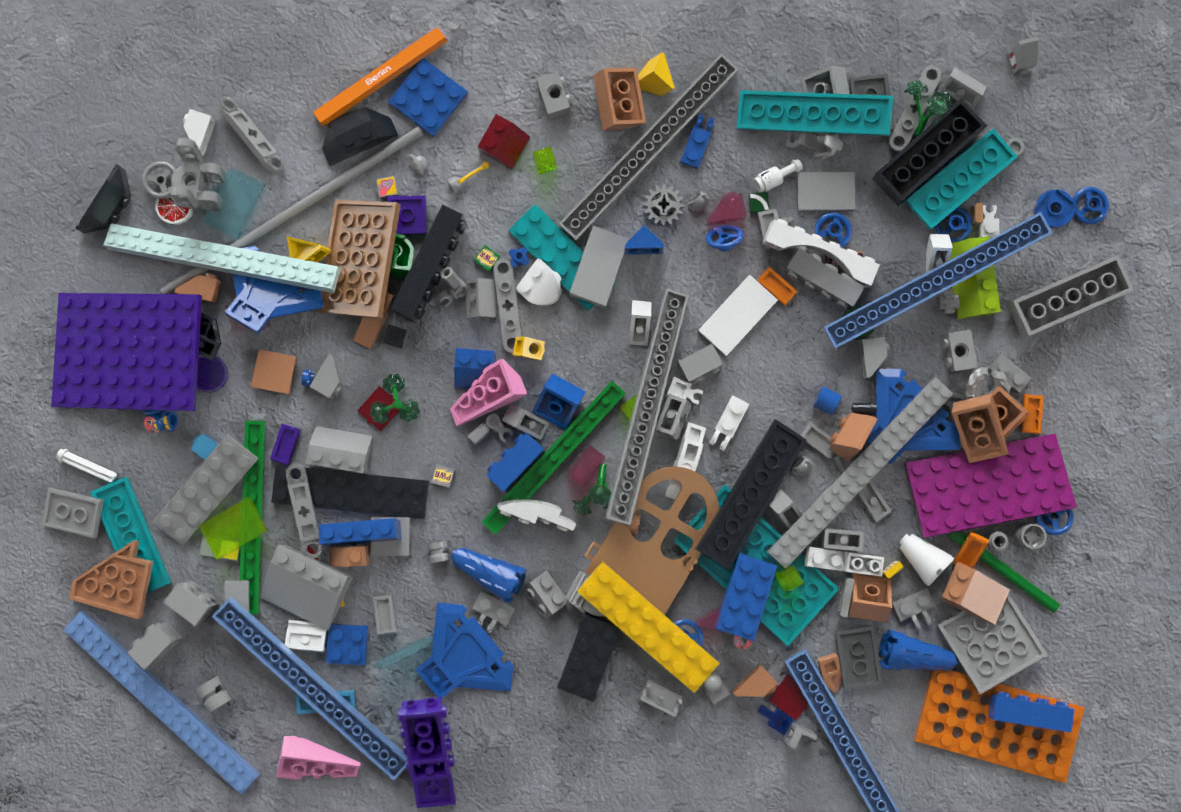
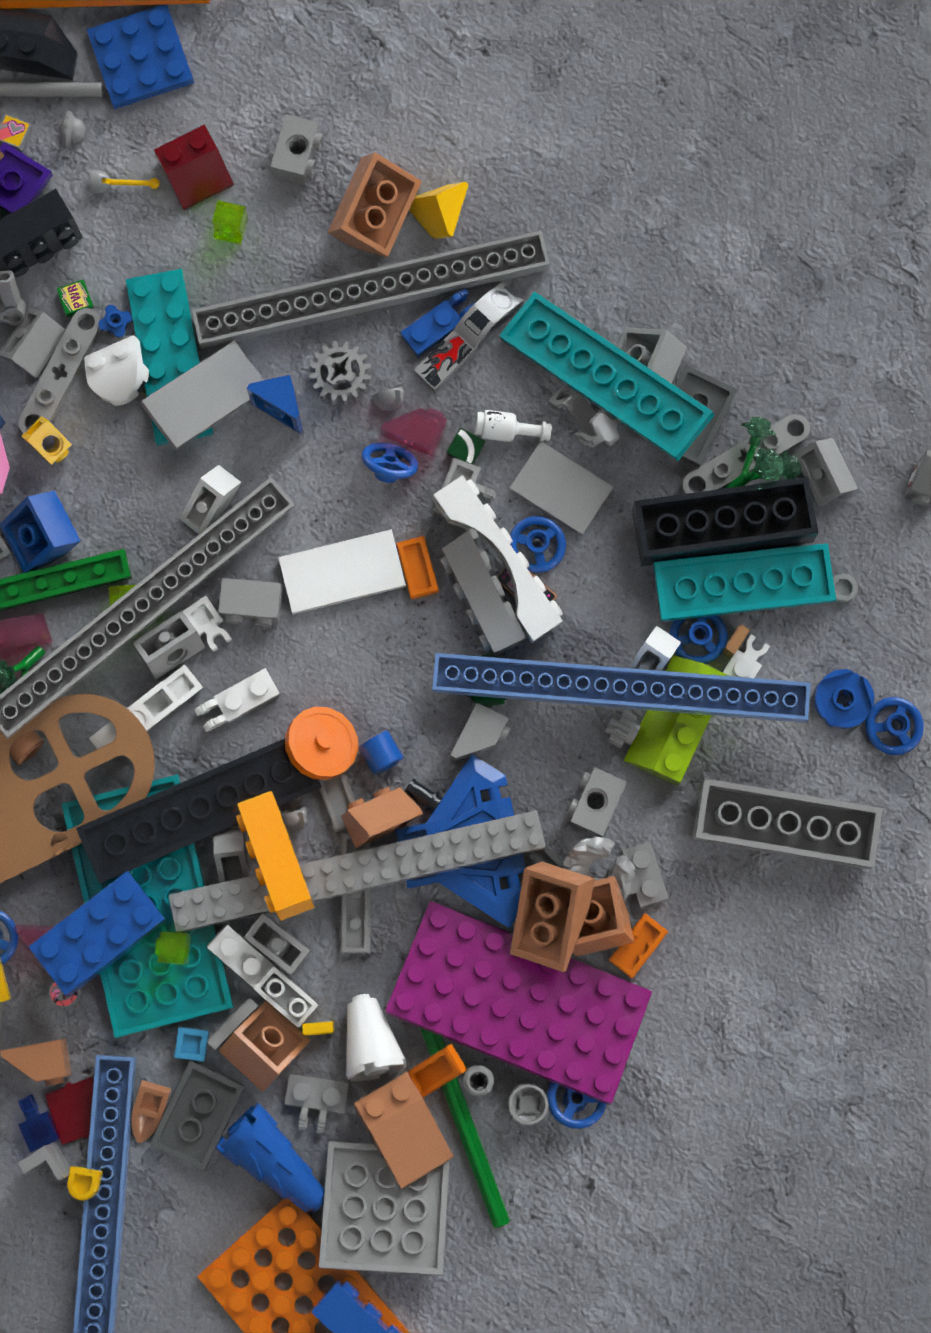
camera: 30 degrees right, 5 degrees down
none -> yellow tile [67,1166,103,1200]
none -> dark azure plate [174,1027,210,1061]
none -> light orange brick [236,791,315,921]
none -> orange wheel [285,706,358,780]
none -> piece [414,281,523,392]

